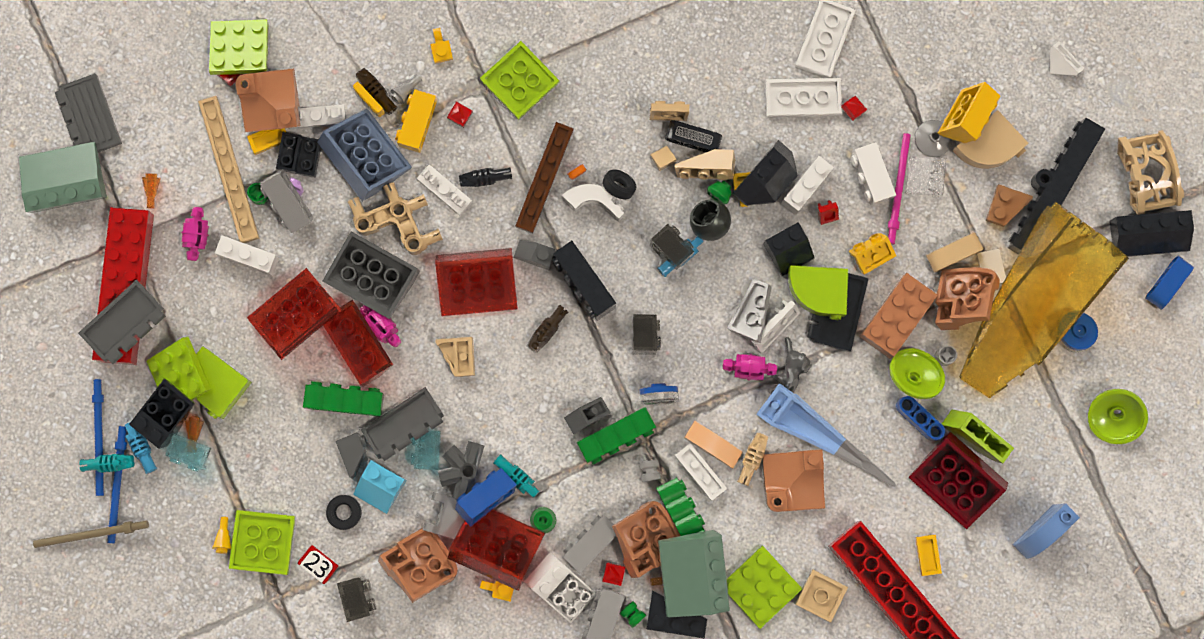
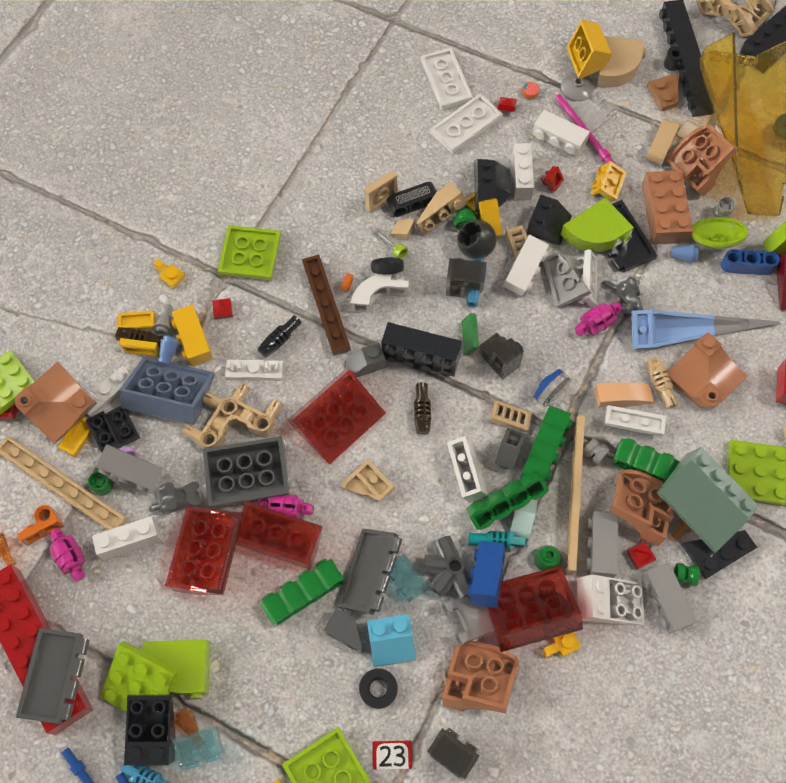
camera: 30 degrees left, 15 degrees down
none -> orange plate [17,505,65,546]
none -> yellow tile [117,311,156,330]
none -> dark grey animal [149,482,202,513]
none -> medium blue cone [158,335,179,364]
none -> lime hinge [373,228,408,259]
none -> white brick [447,436,488,503]
none -> green tile [461,313,479,355]
none -> green brick [467,470,549,530]
none -> yellow tile [478,198,502,236]
none -> tan slope [490,400,532,431]
none -> white brick [502,235,549,296]
none -> tan slope [505,225,527,260]
none -> light aqua slope [510,500,538,540]
none -> tile [522,82,539,99]
none -> tan tile [565,415,585,575]
none -> medium blue cone [671,244,699,262]

